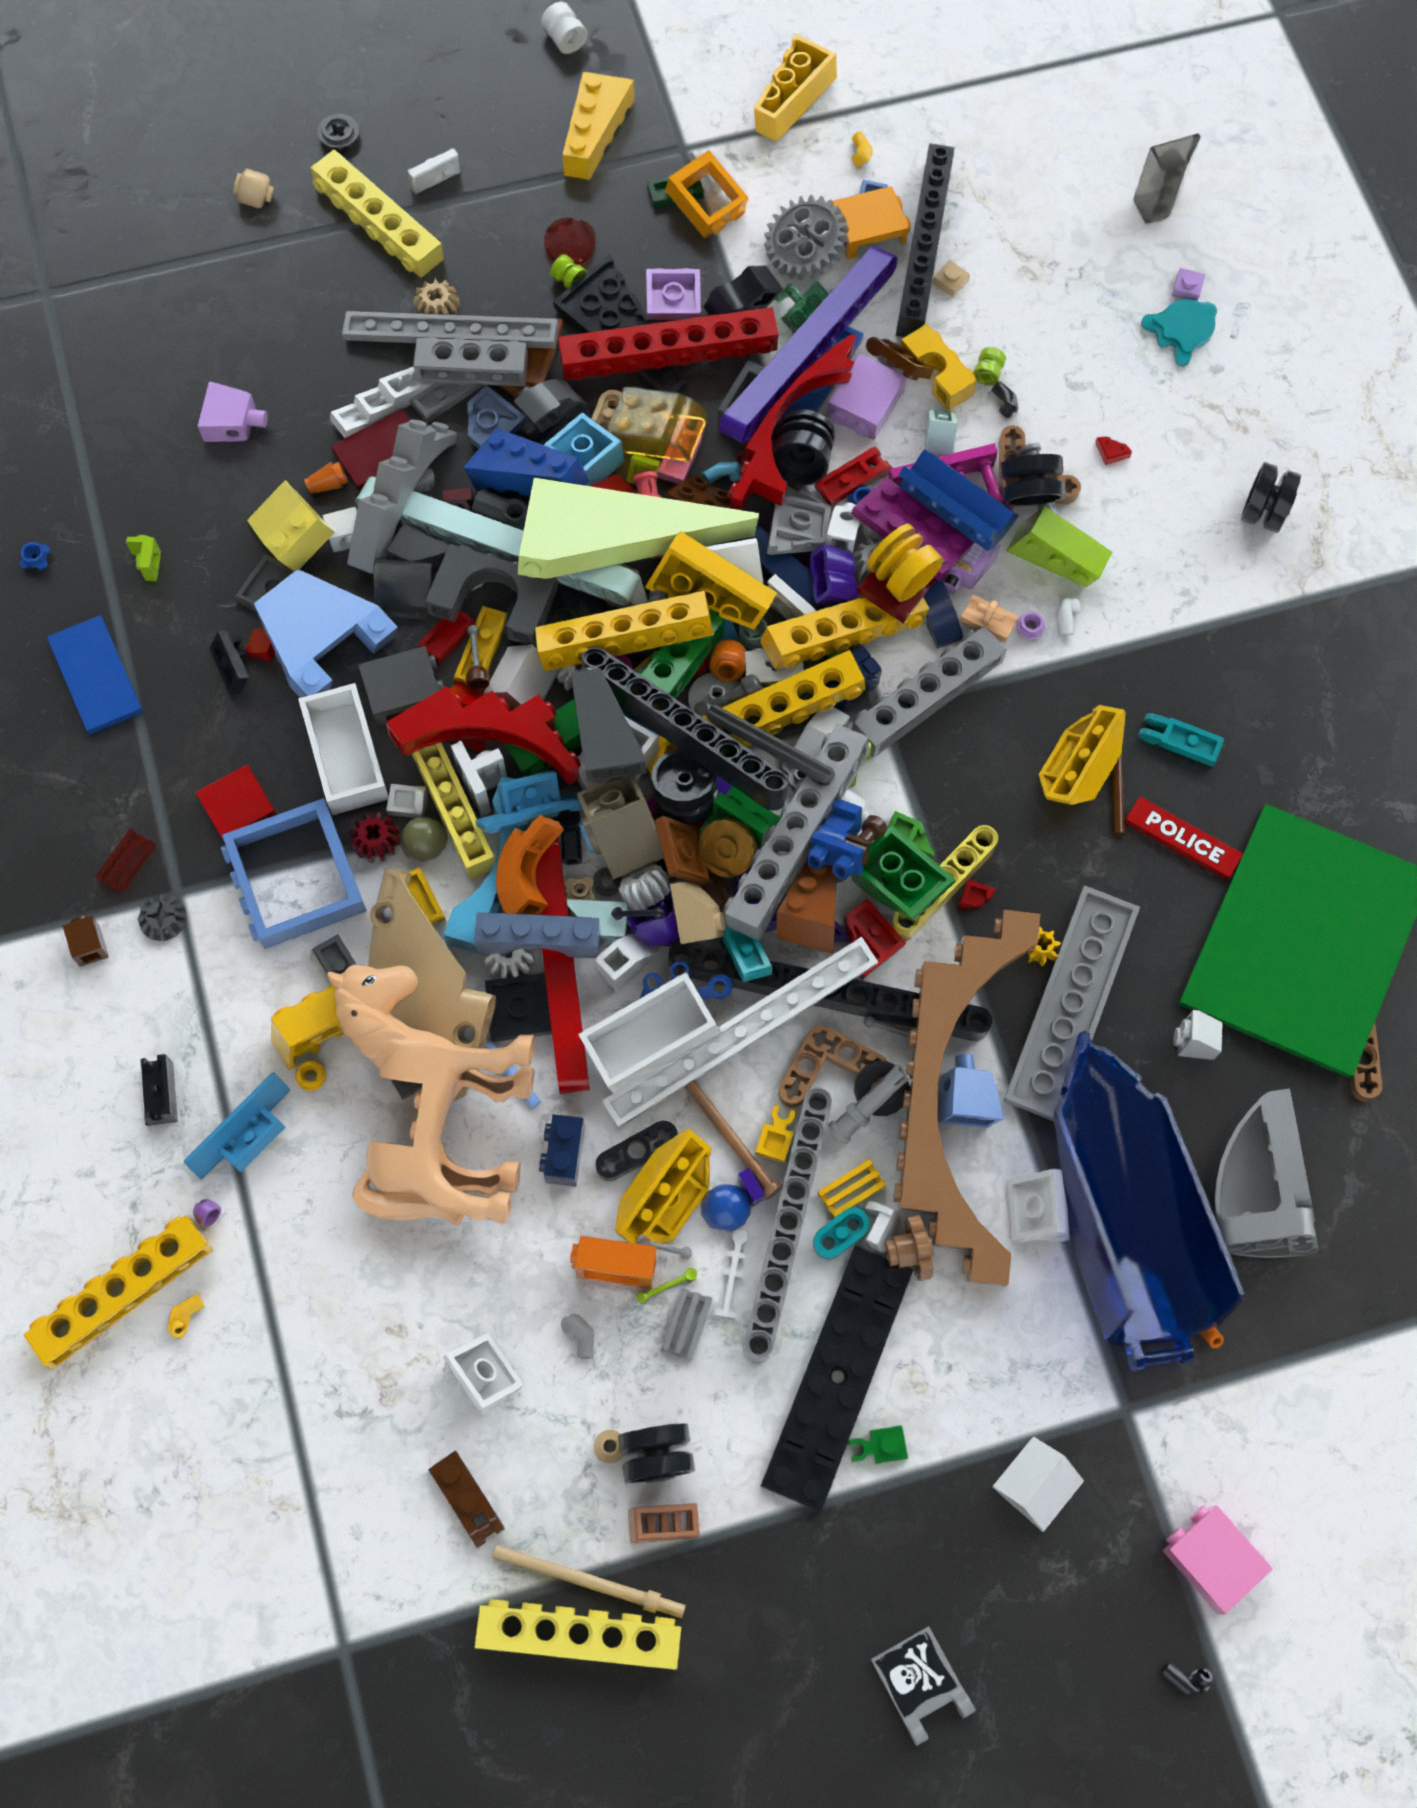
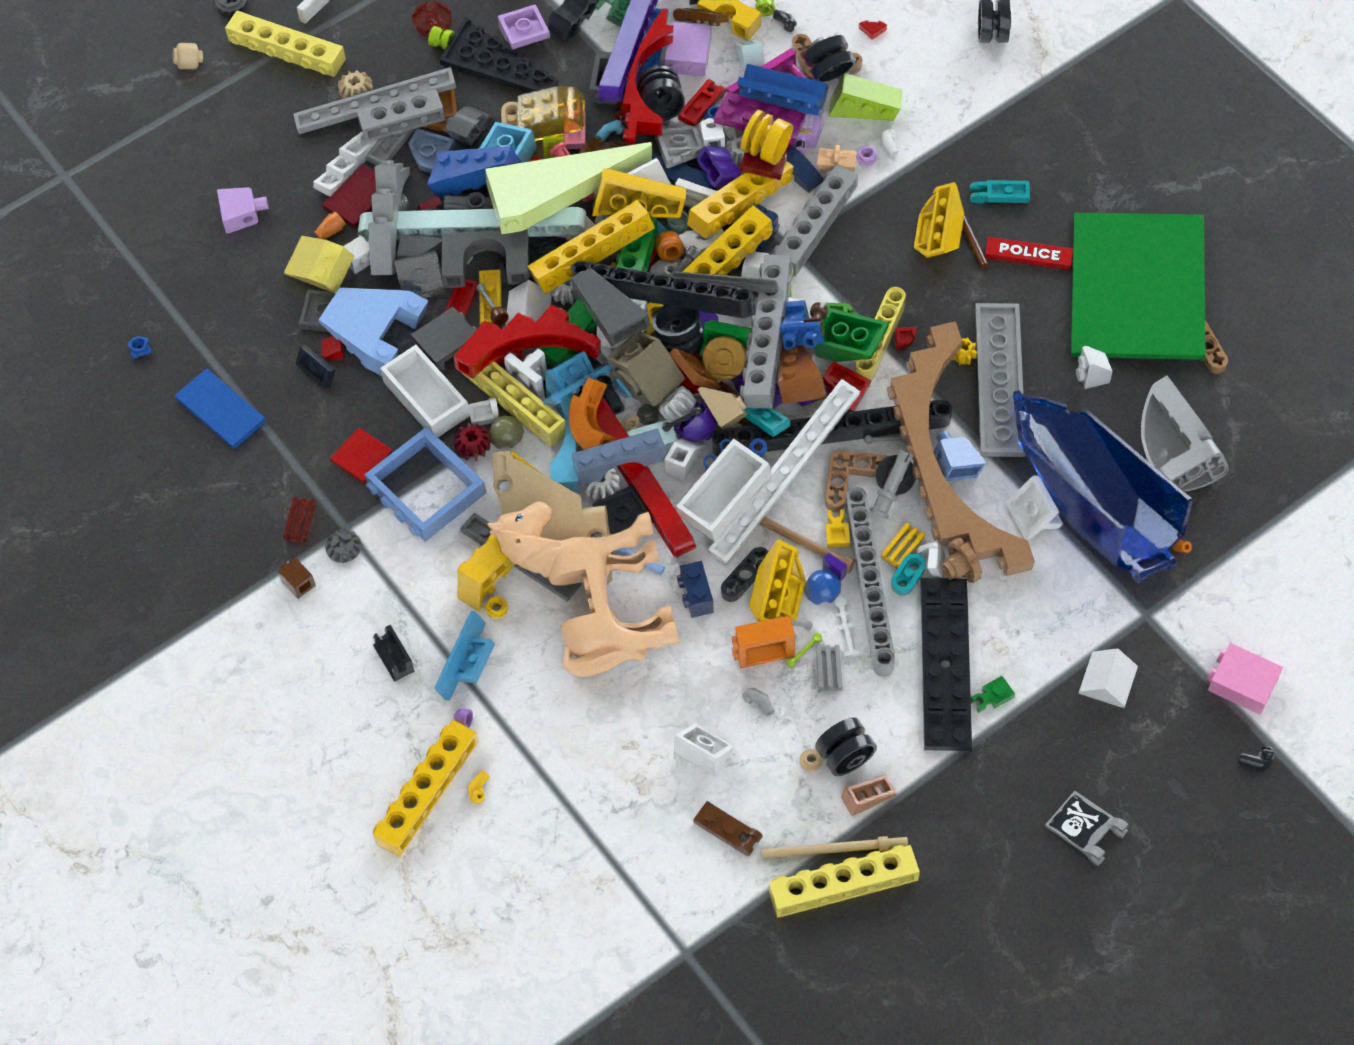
camera: 15 degrees left, 10 degrees down
lime bracket [126,535,161,581] -> none
red brick [558,307,779,380] -> none

